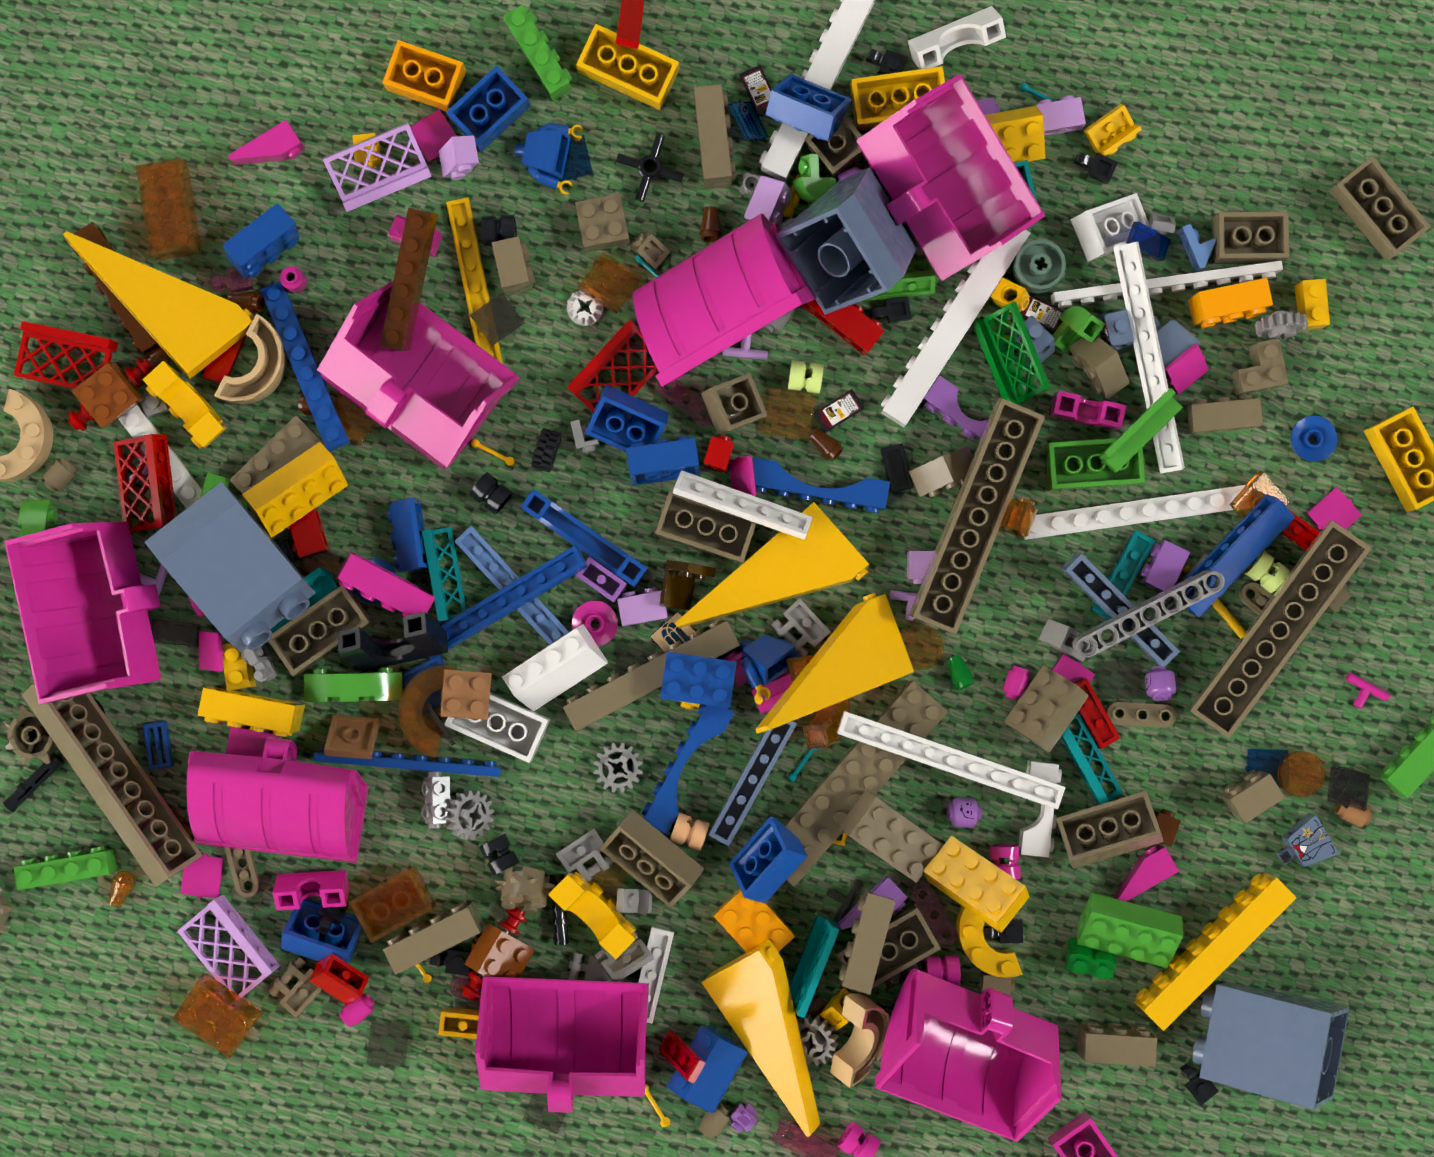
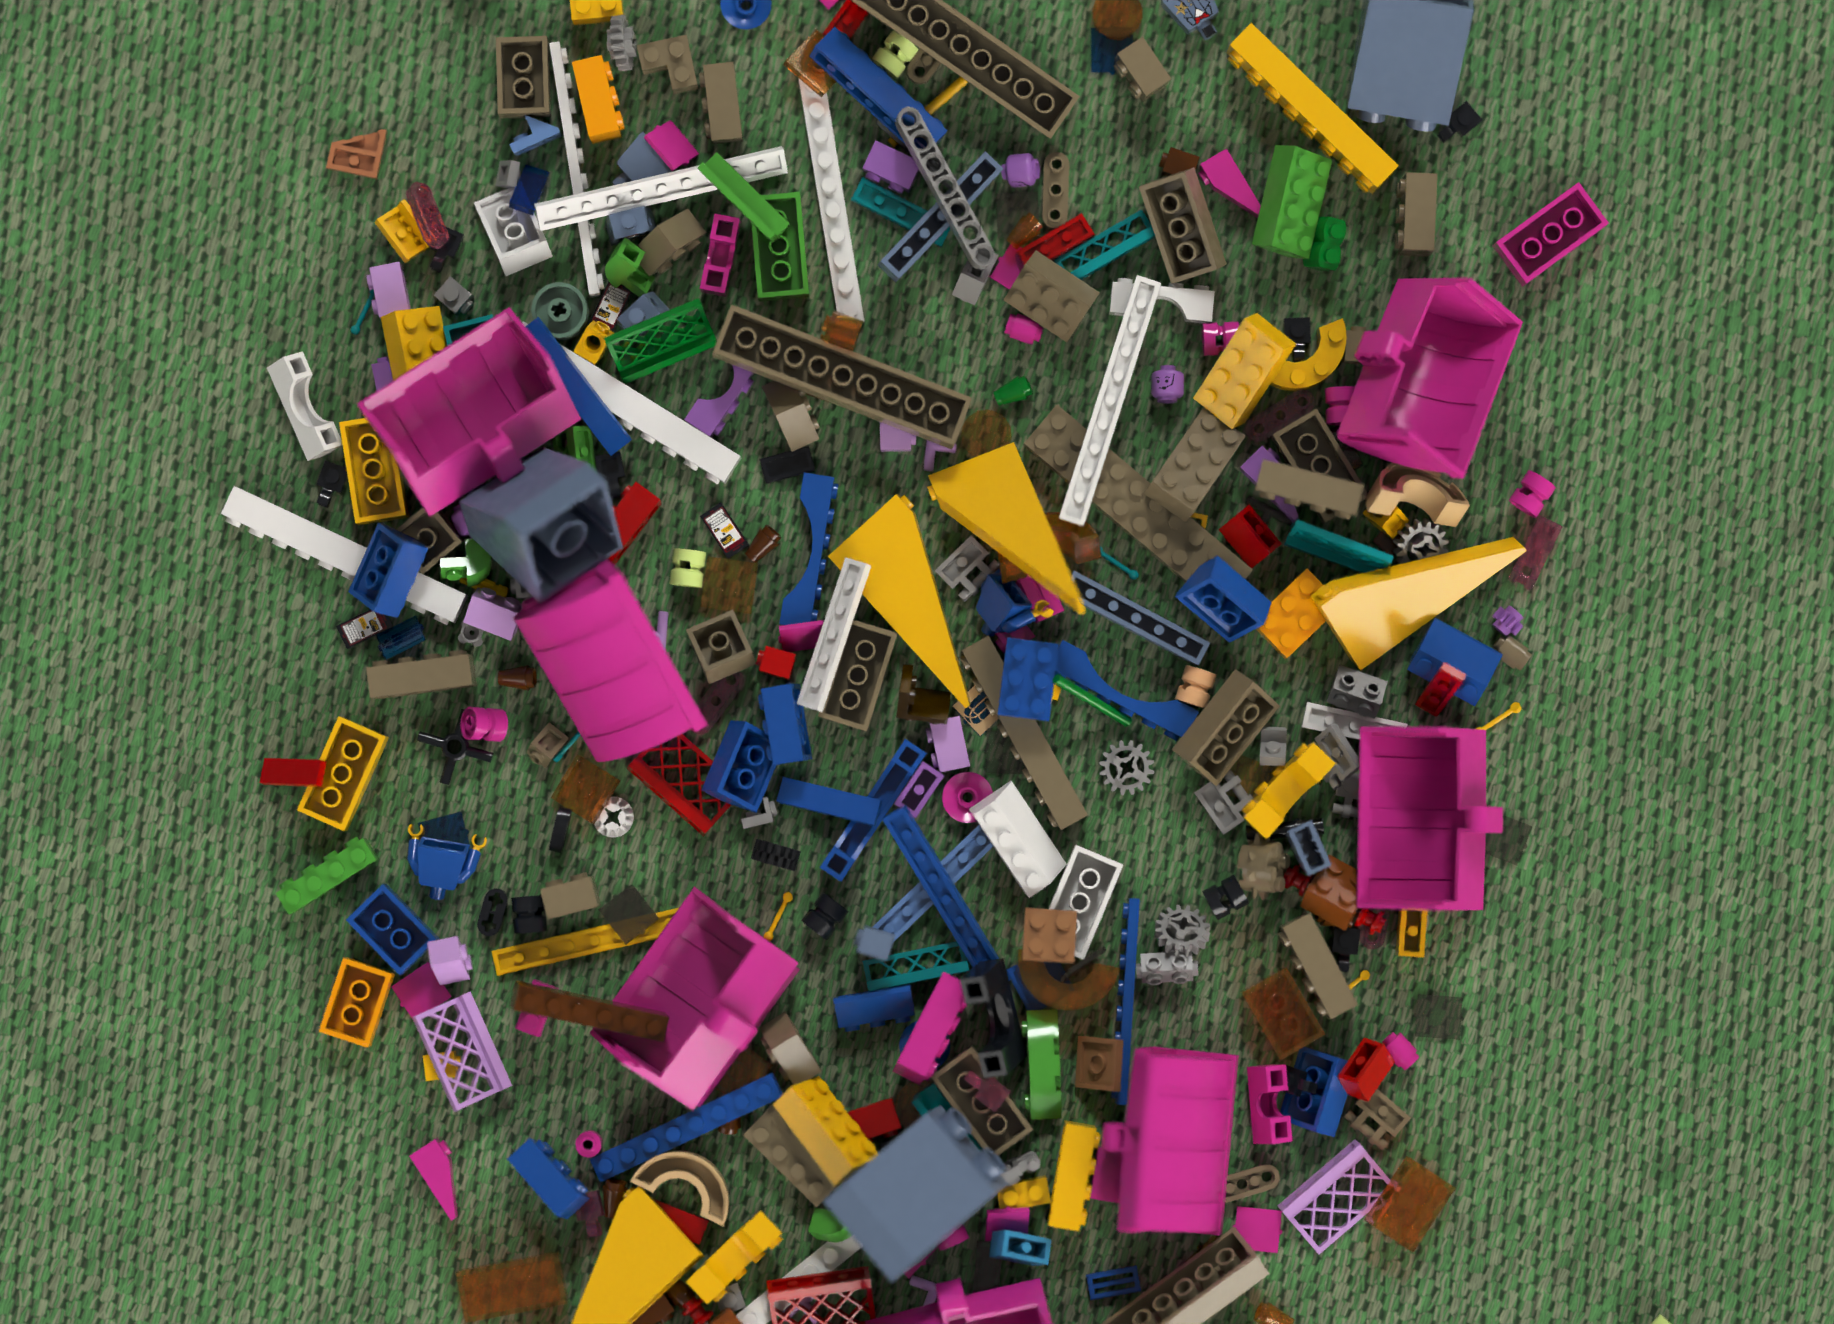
camera: 90 degrees left, 0 degrees up
dark tan brick [575,194,630,253] -> none
none -> nougat wing [326,129,387,179]
none -> clear pink plate [406,182,449,249]
none -> light grey bracket [434,276,474,316]
none -> dark pink wheel [460,707,508,742]
none -> black beam [477,888,508,936]
none -> blue tile [525,317,632,456]
none -> black beam [549,806,572,853]
none -> dark tan brick [759,1011,822,1085]
none -> blue tile [776,777,882,826]
none -> sand blue arch [854,925,895,961]
none -> clear pink plate [964,1070,1011,1112]
none -> dark azure brick [989,1230,1052,1266]
none -> clear orange cone [1006,212,1044,250]
none -> green bar [1053,674,1132,727]
none -> red brick [1219,504,1282,569]
none -> sand blue torso [1286,820,1331,876]
none -> dark grey brick [1326,664,1388,719]

